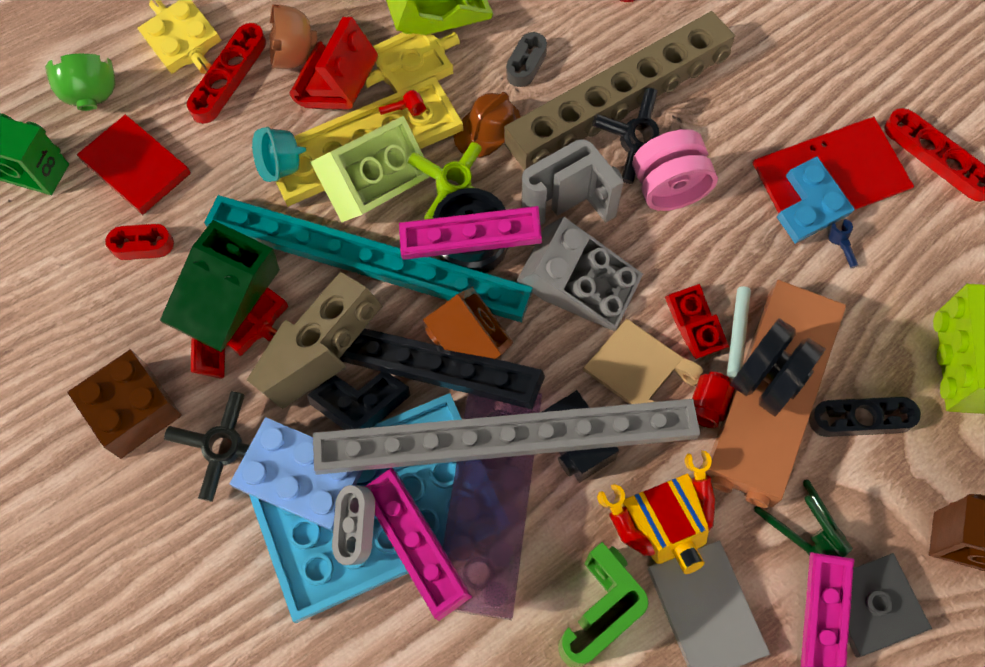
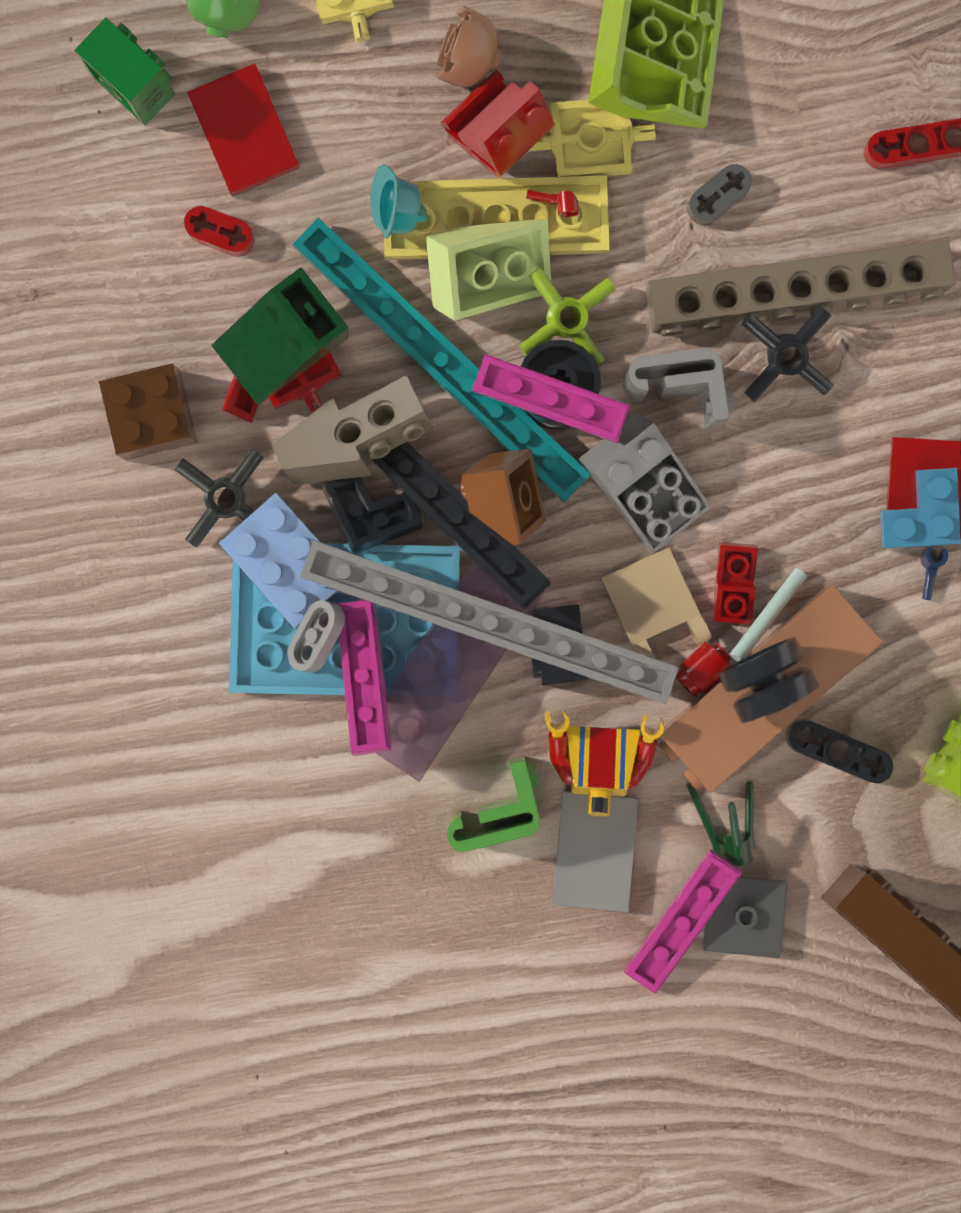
camera: 25 degrees right, 20 degrees up
red beam [187,23,266,124] -> none
dark orange piece [453,92,521,158] -> none
bright pink wheel [632,130,718,211] -> none

